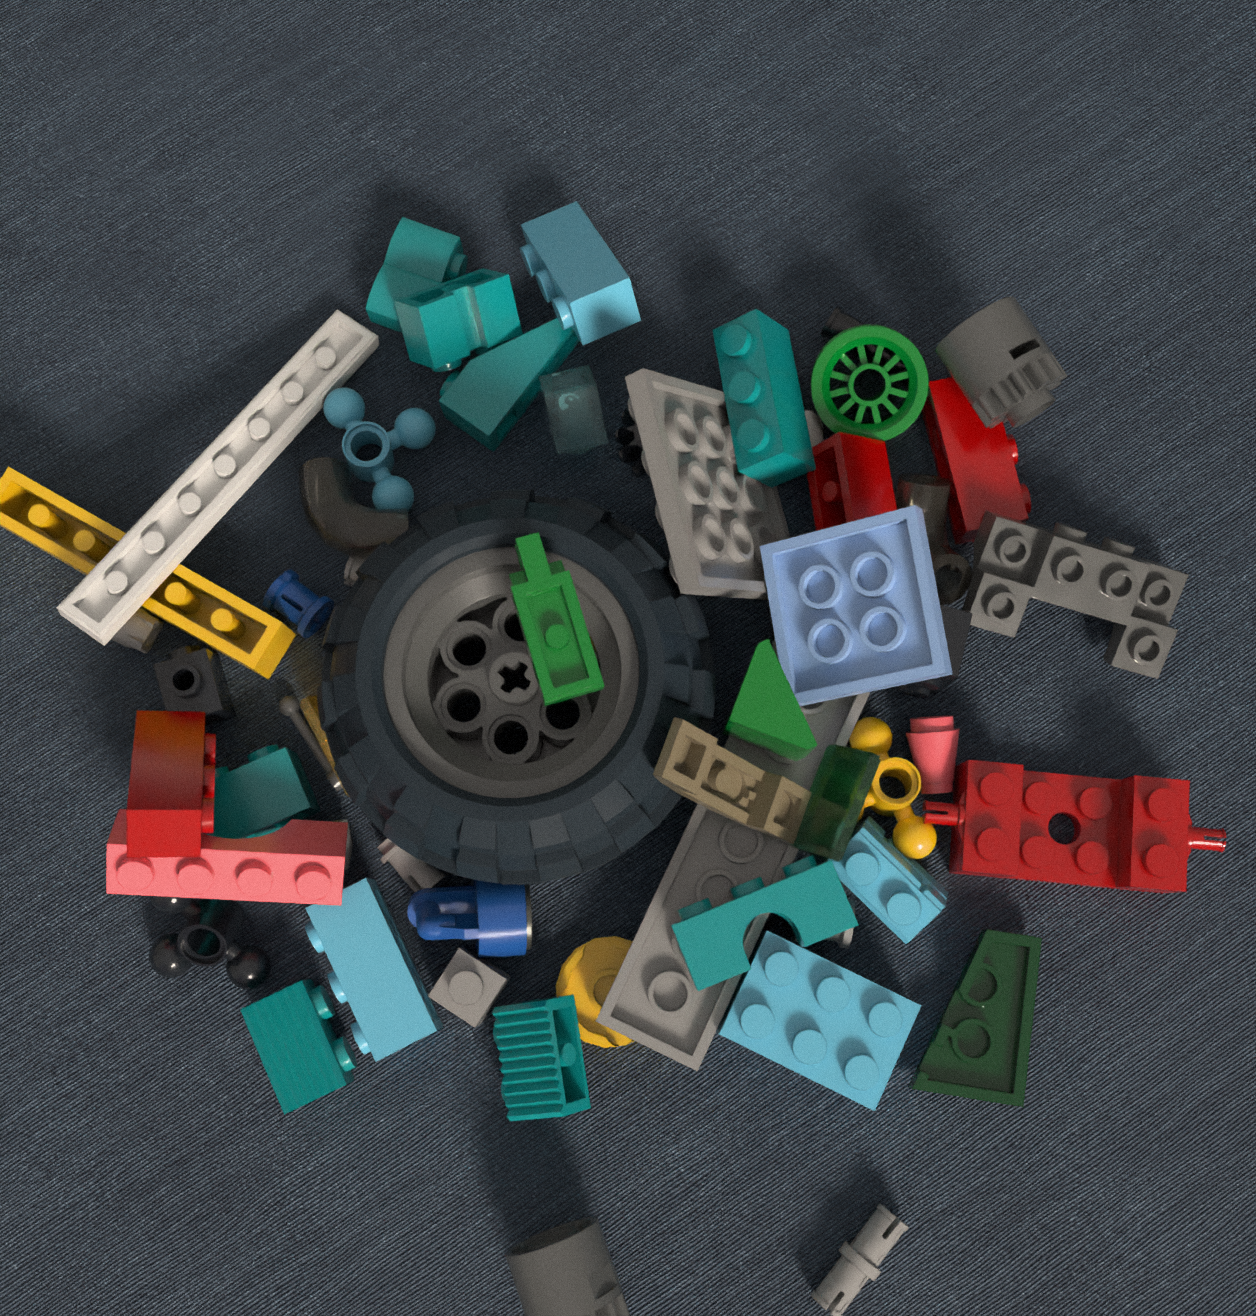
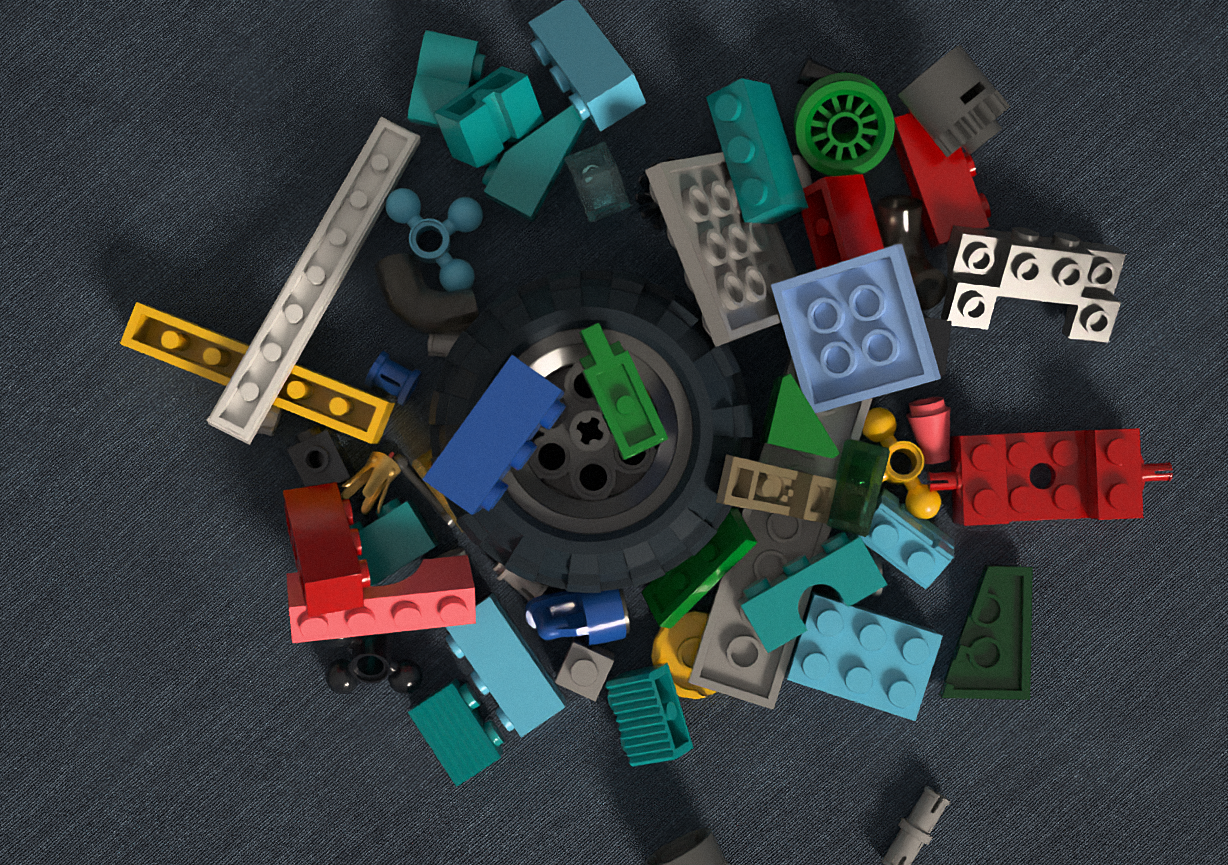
camera: 10 degrees left, 10 degrees up
none -> pearl gold piece [341,451,401,515]
none -> blue brick [422,355,566,515]
none -> green plate [641,507,758,629]

